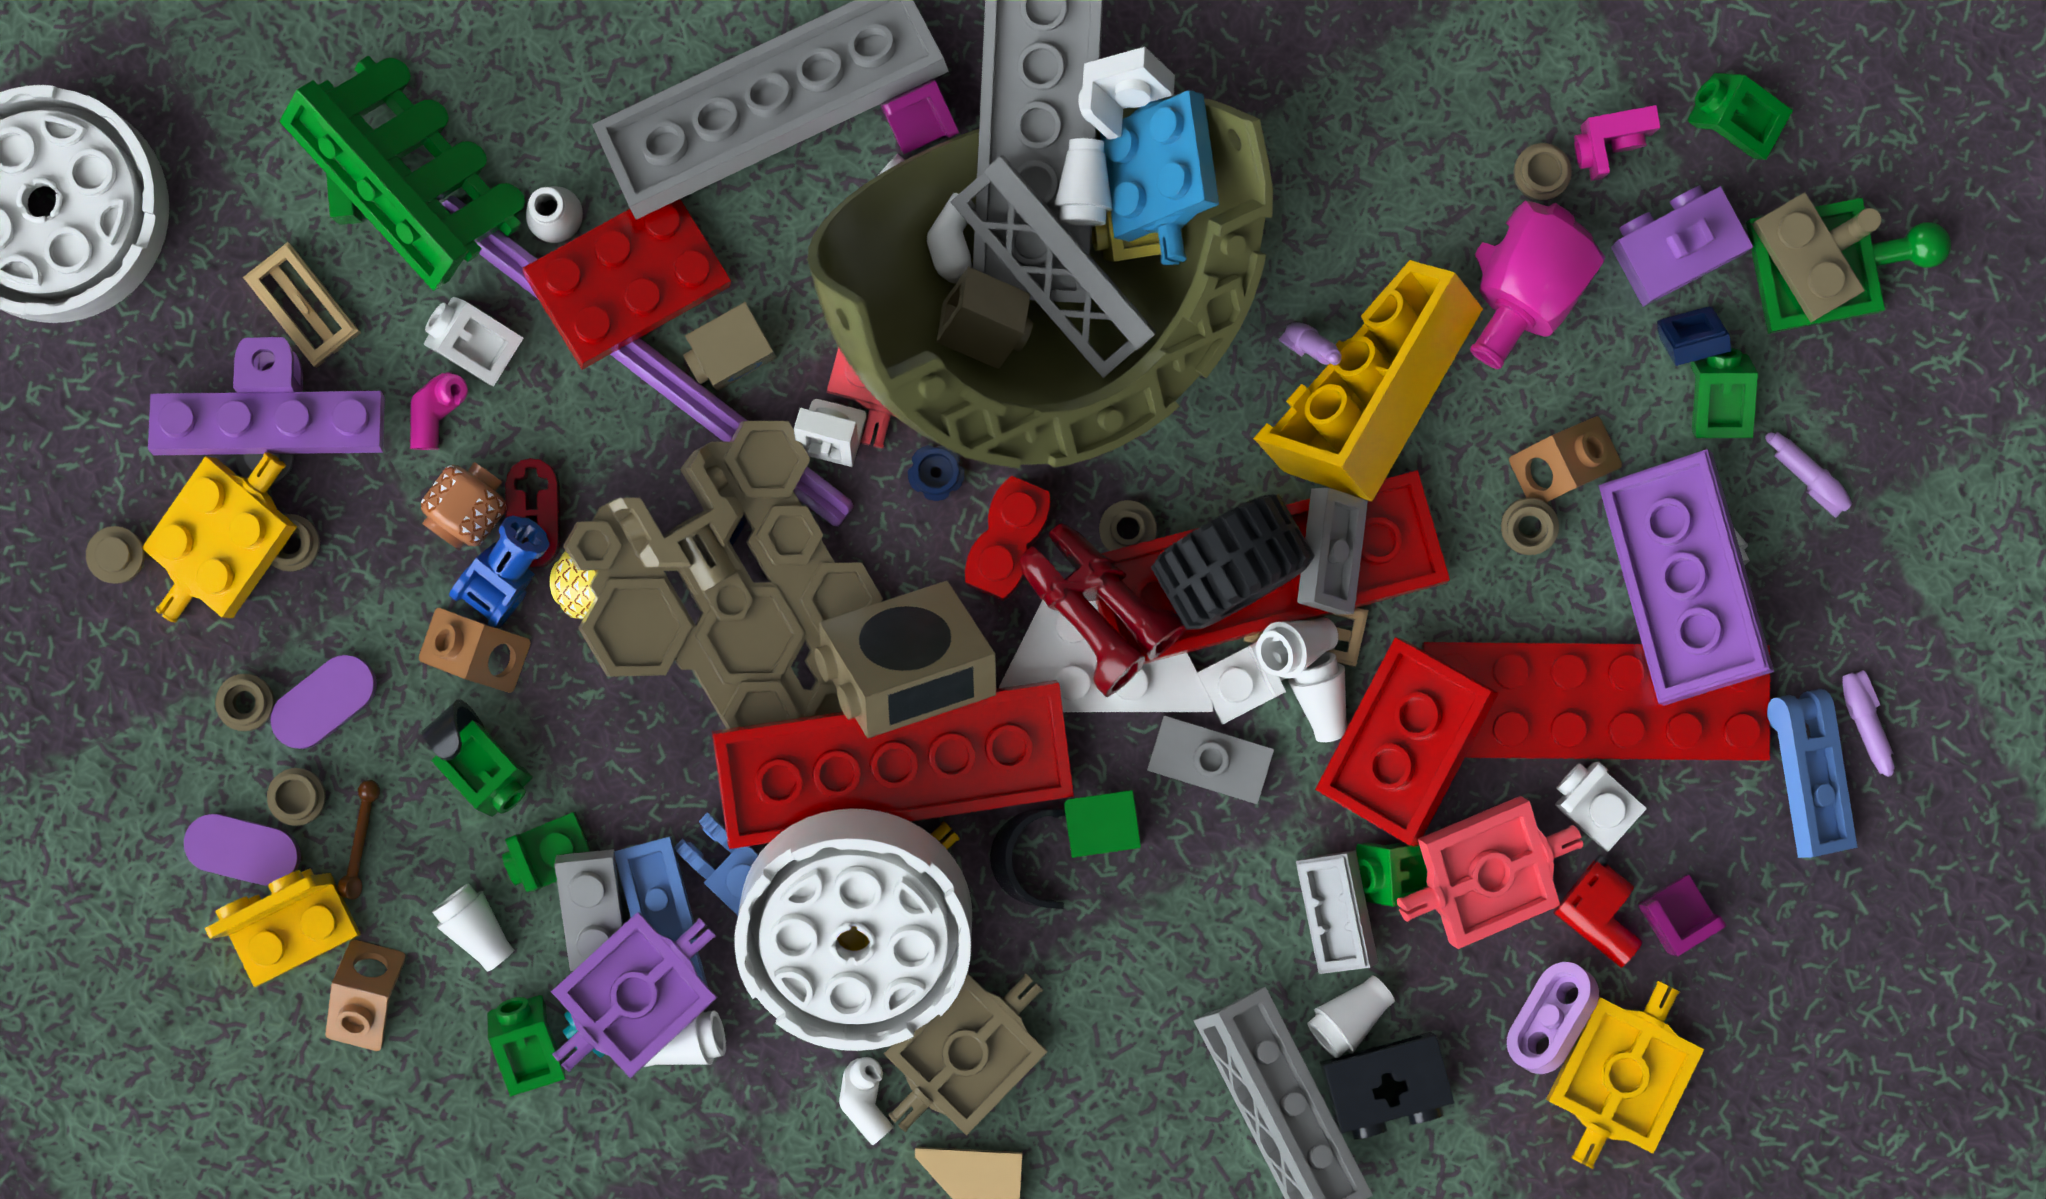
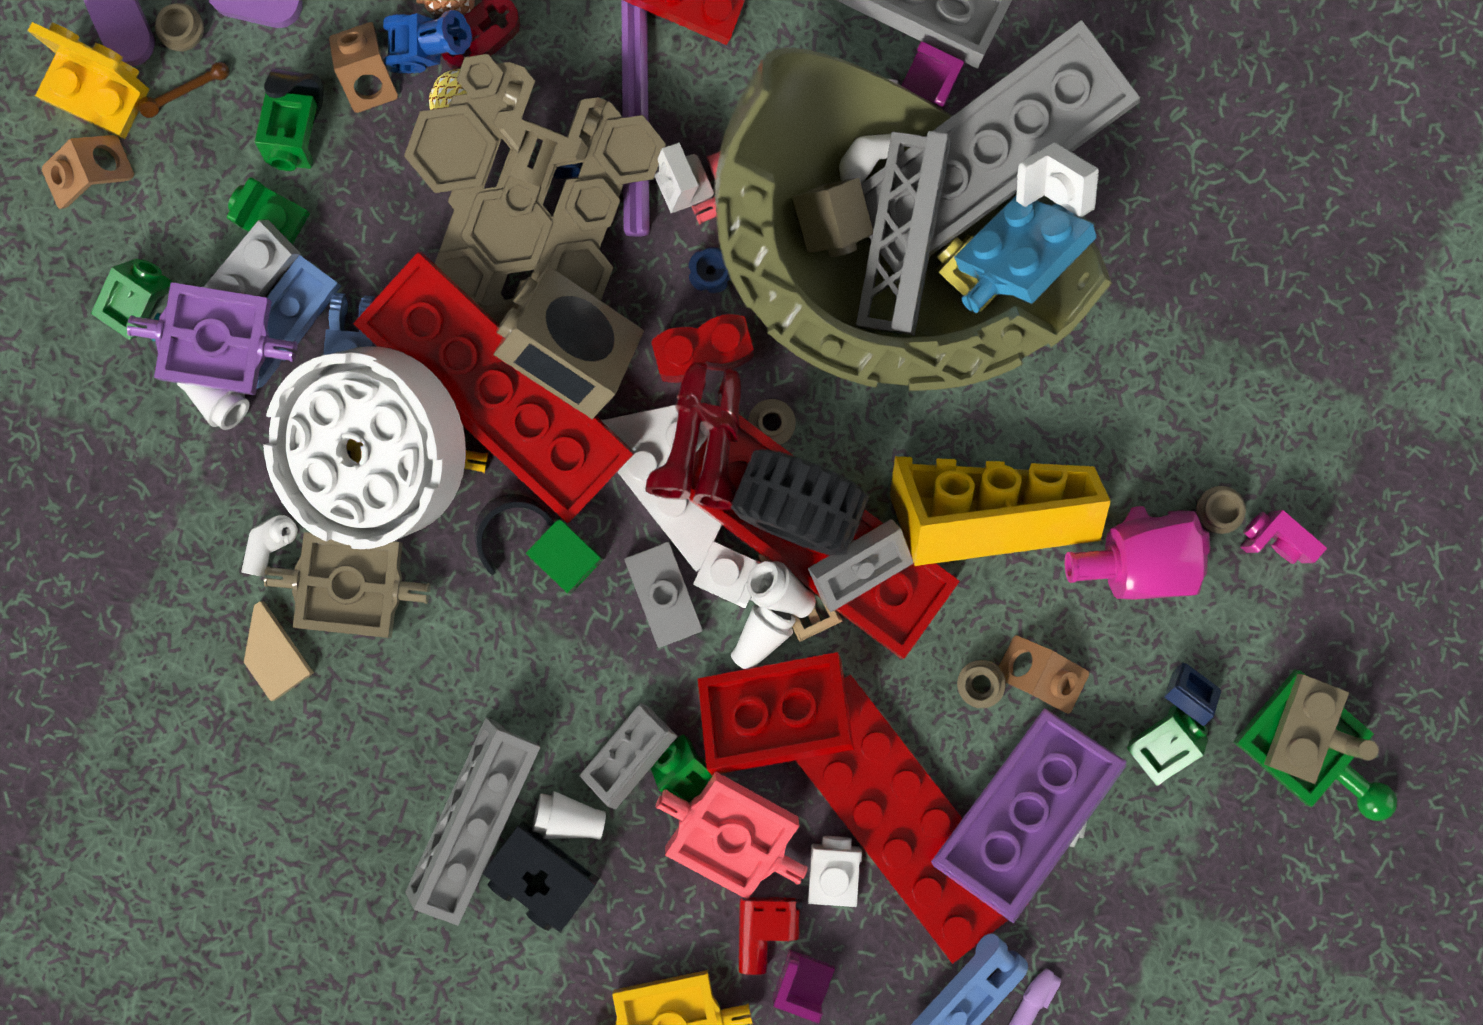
camera: 50 degrees right, 0 degrees up
white cone [432,883,514,972] -> none
dark tan brick [683,302,777,391] -> none
white cone [1054,138,1112,226] -> none
lavender piece [1279,322,1342,365] -> none
lavender plate [1507,962,1599,1074] -> none
medium lavender brick [1611,185,1753,307] -> none
green bracket [1688,73,1793,160] -> none
lavender piece [1766,432,1852,518] -> none

